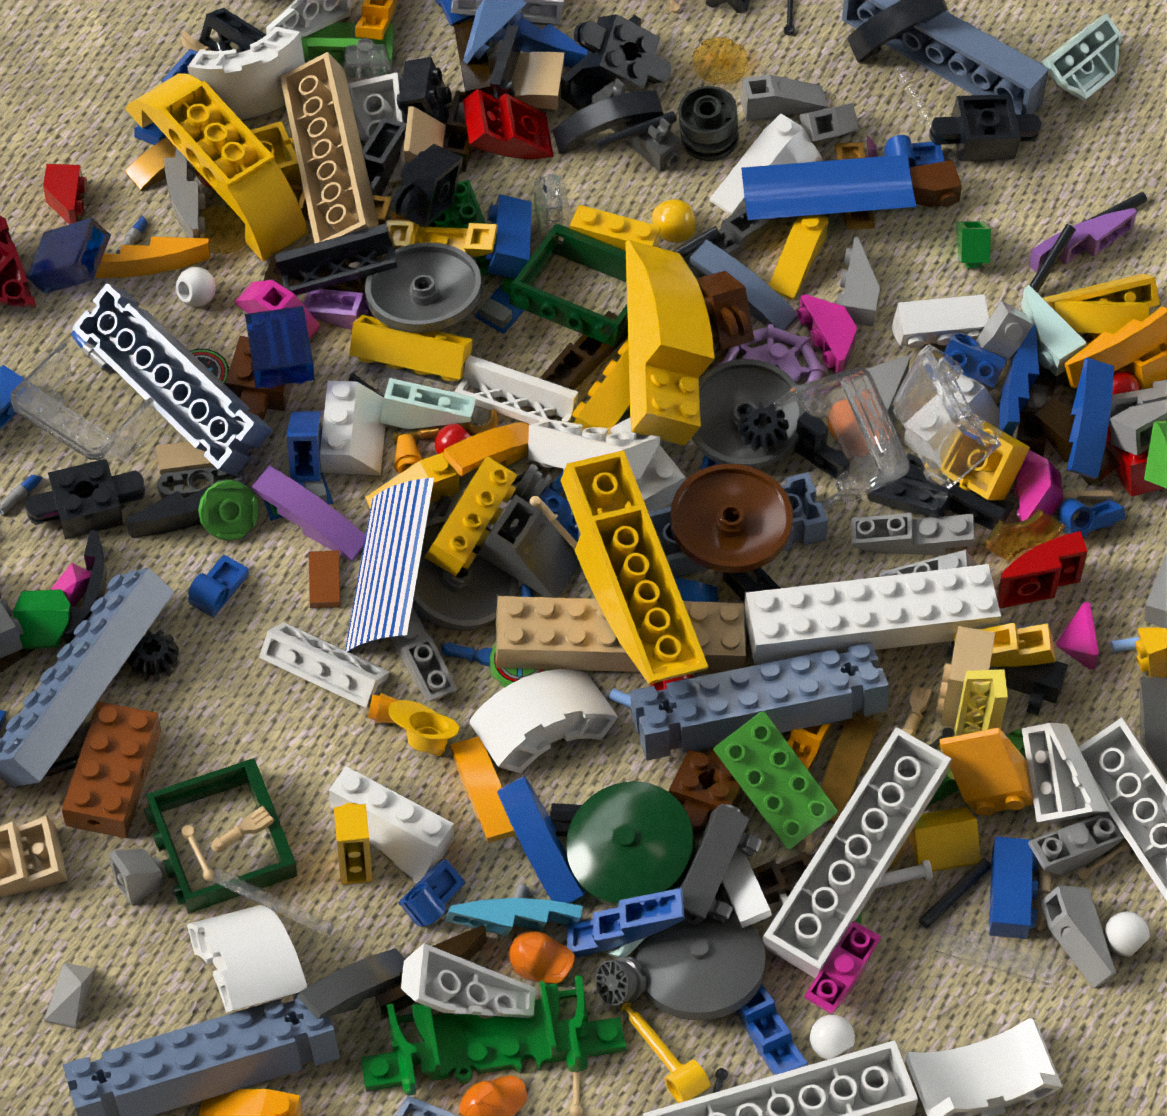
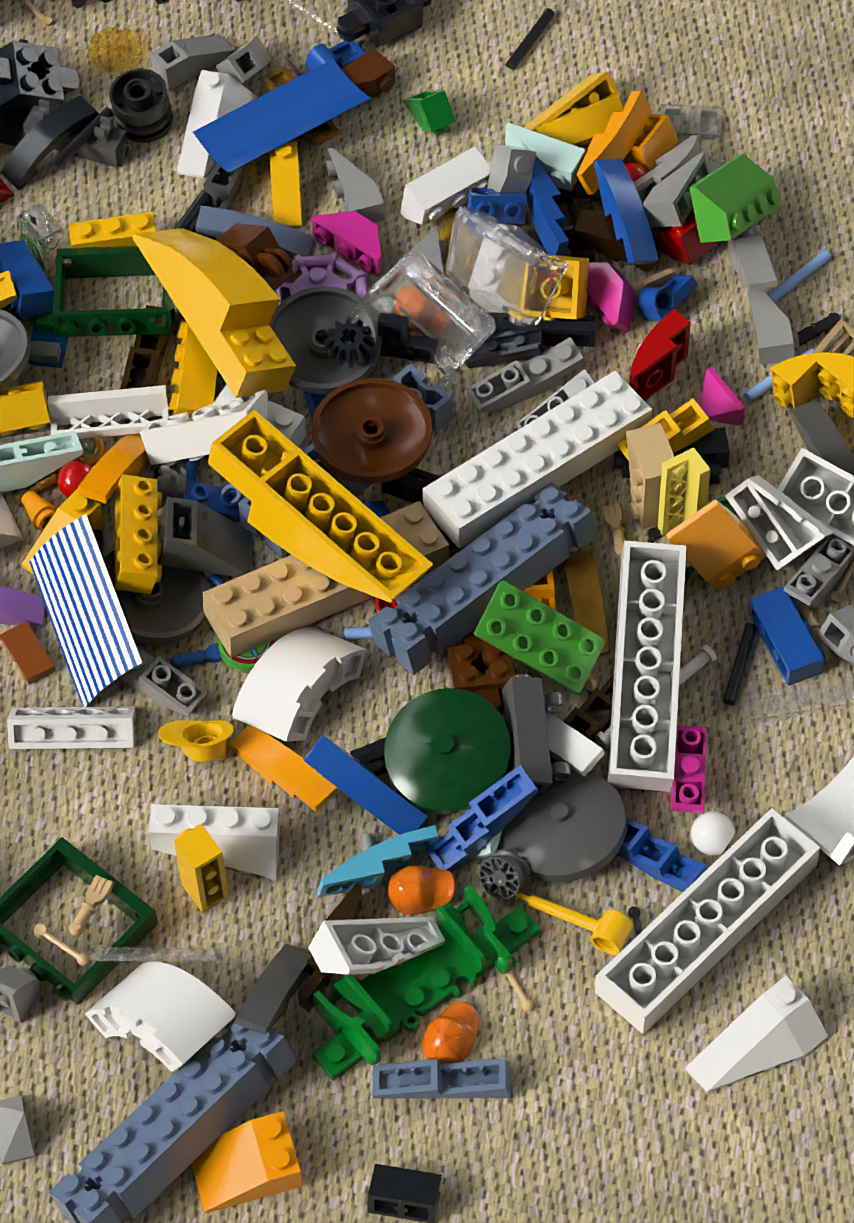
camera: 25 degrees left, 0 degrees up
light orange cone [367,693,398,723] -> none
blue plate [398,859,466,927] -> none
tan piece [529,496,577,550] -> none
yellow hair [652,199,696,242] -> none
yellow slope [909,807,981,872] -> none
clear yellow tile [983,509,1065,562] -> none
black bar [1022,224,1076,298] -> none
medium lavender slope [1029,208,1137,272] -> none

